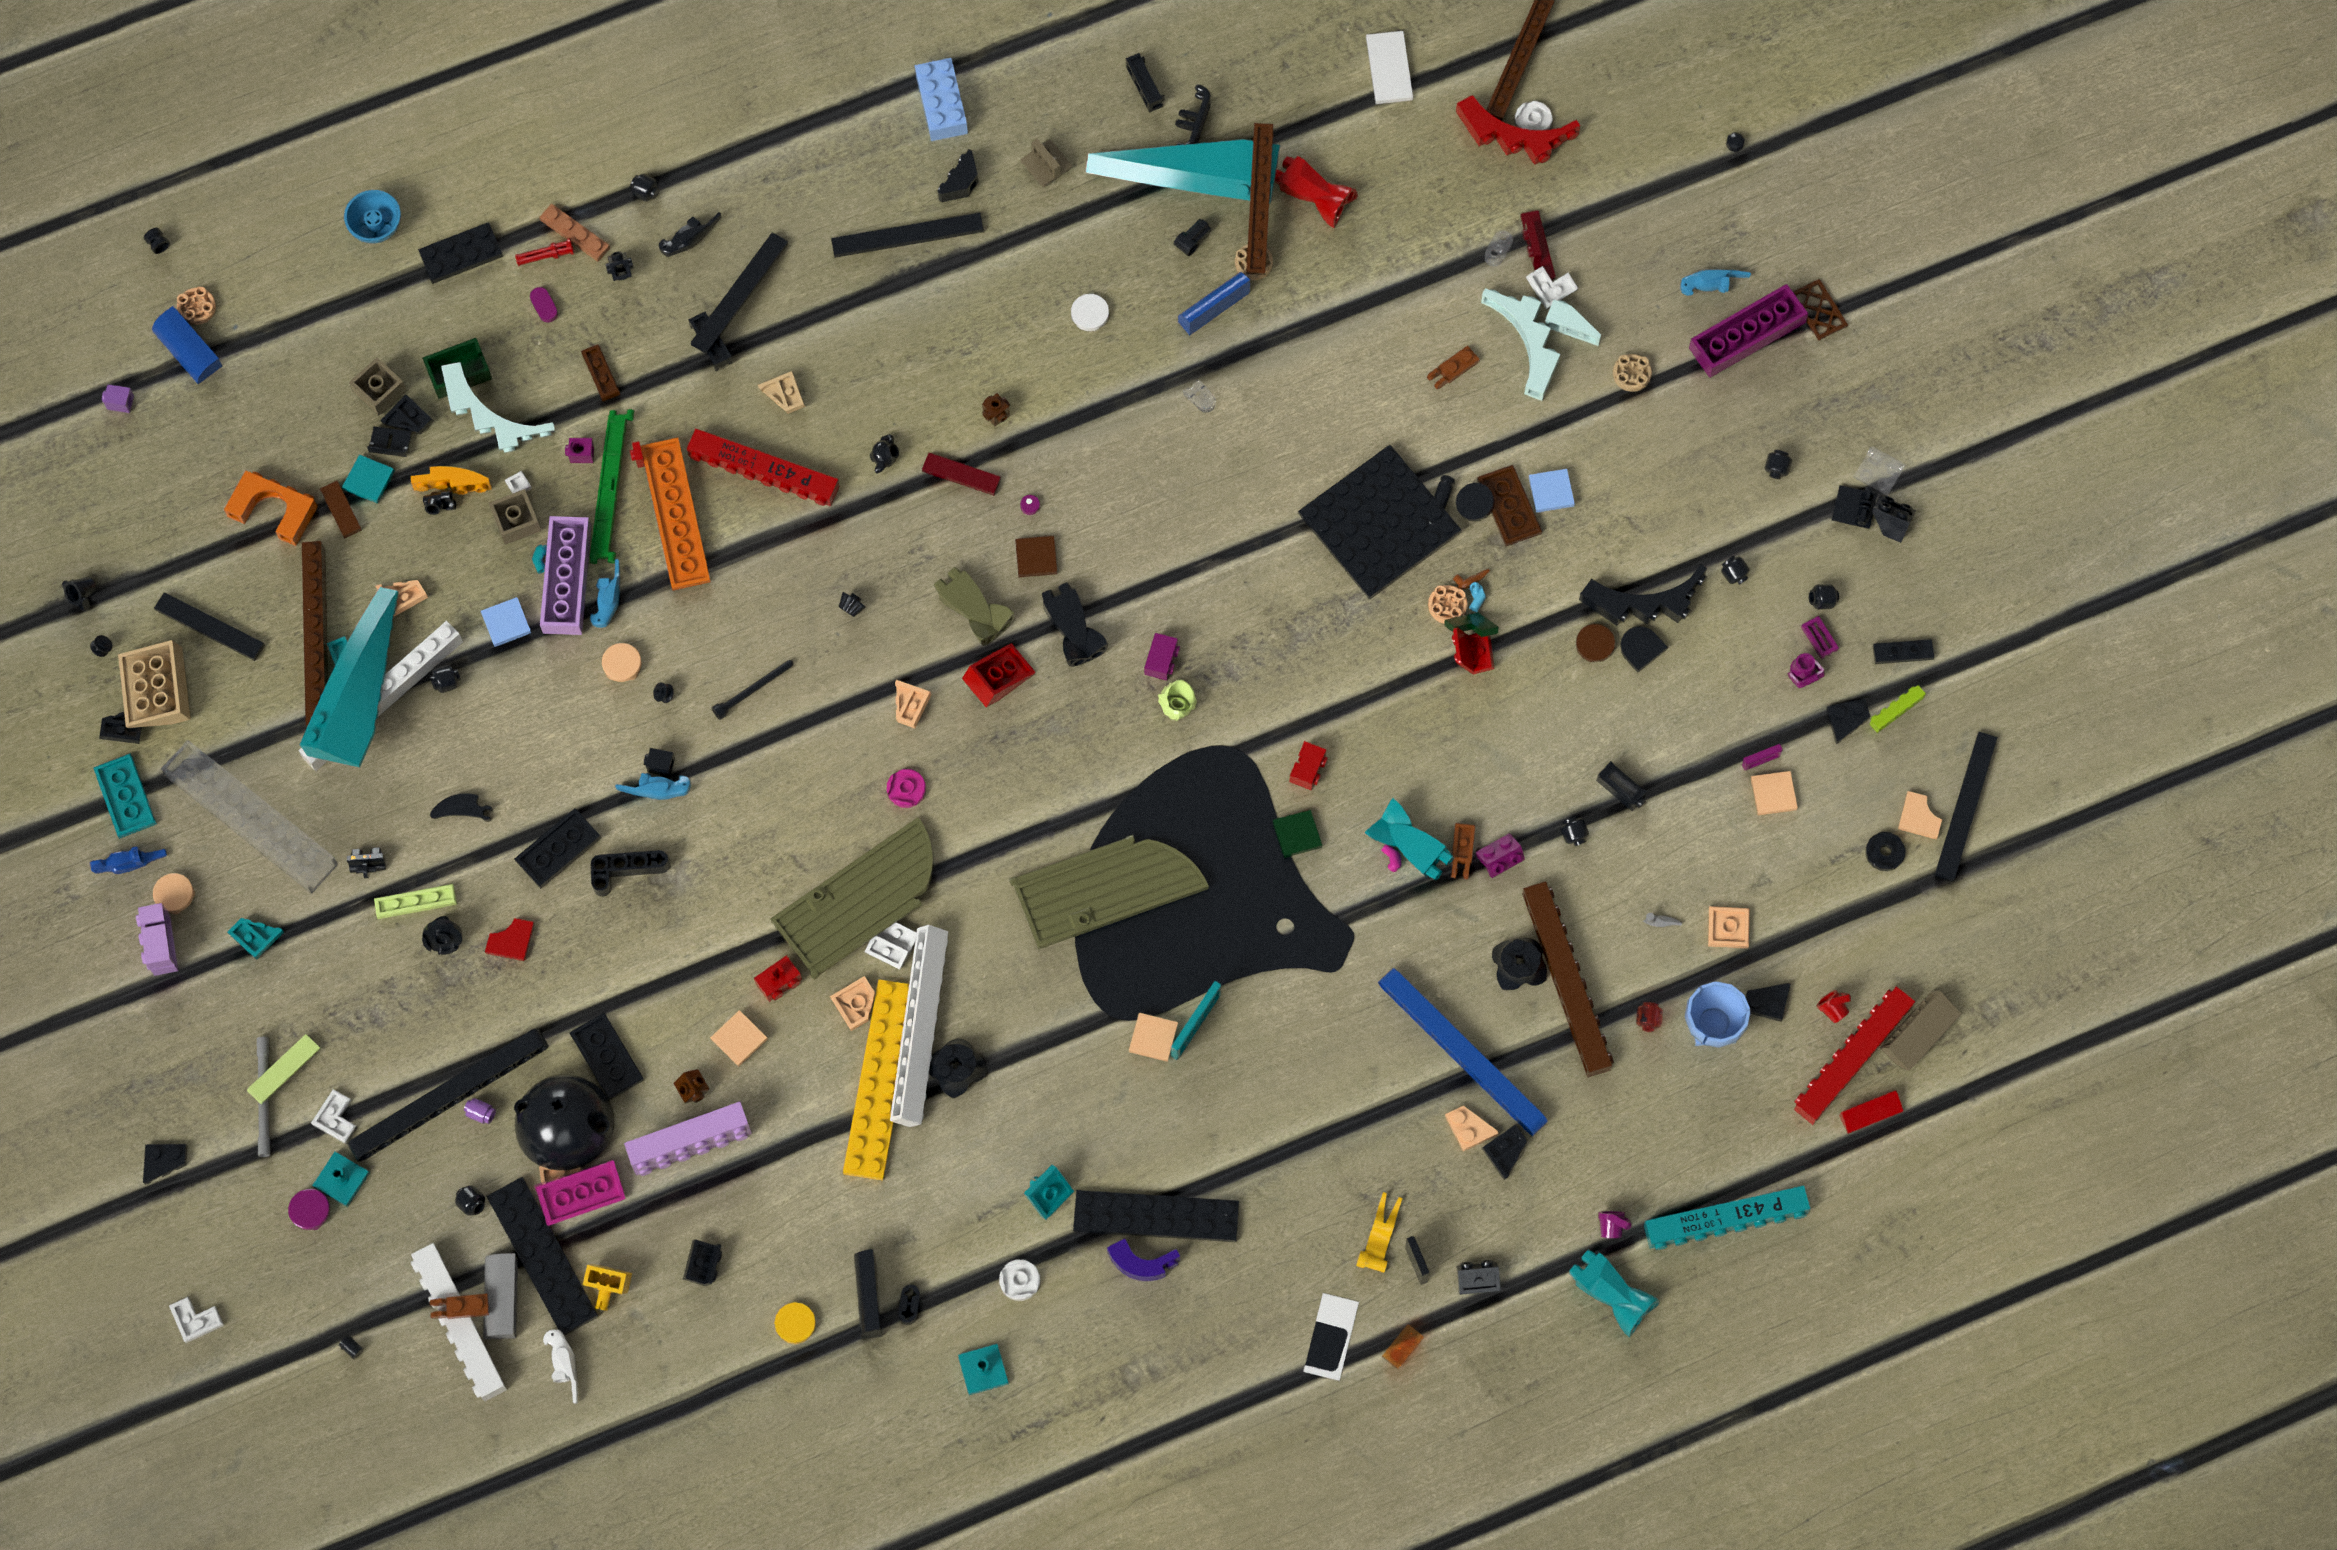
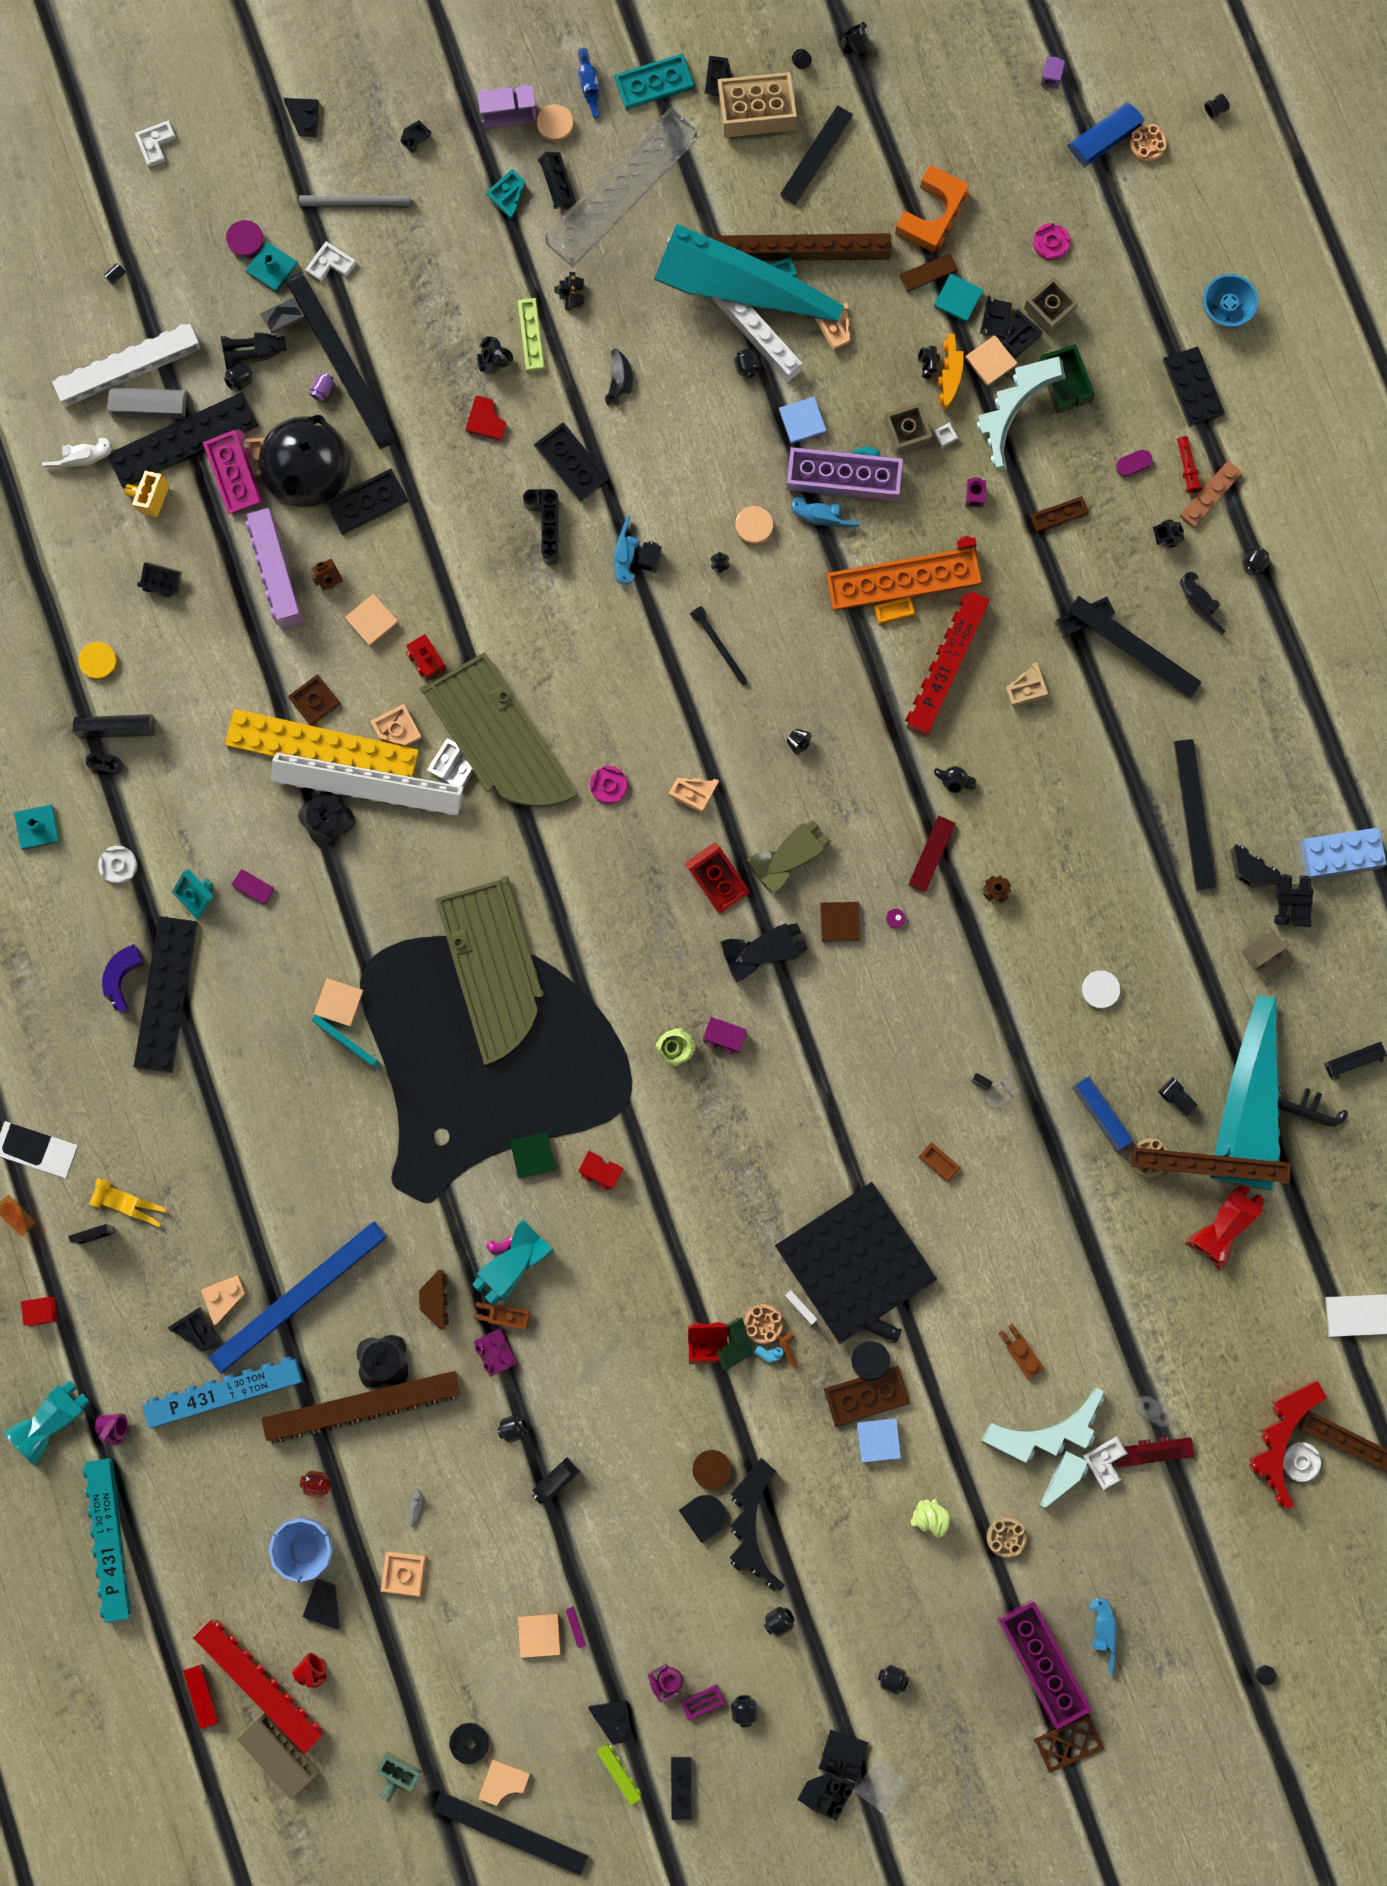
camera: 90 degrees right, 10 degrees up
yellowish green tile [247,1034,320,1105] -> none
dark orange hinge [430,1294,489,1319] -> none
green piece [589,409,635,564] -> none
black bracket [1456,1260,1501,1295] -> none
none -> red piece [21,1297,58,1326]
none -> dark azure brick [142,1357,303,1428]
none -> black piece [220,332,287,371]
none -> magenta tile [232,869,275,905]
none -> dark grey piece [260,298,305,334]
none -> reddish brown tile [287,674,341,726]
none -> sand green brick [375,1751,422,1802]
none -> black bracket [400,120,432,153]
none -> reddish brown slope [419,1270,449,1330]
none -> black container [538,152,576,209]
none -> white tile [784,1290,817,1326]
none -> light orange tile [873,597,915,625]
none -> yellowish green hair [910,1499,950,1538]
none -> dark orange tile [918,1142,961,1182]
none -> light nougat tile [965,335,1017,387]
none -> black tile [971,1073,993,1091]
none -> dark pink tile [1033,223,1070,260]
none -> black hips [1274,874,1314,927]

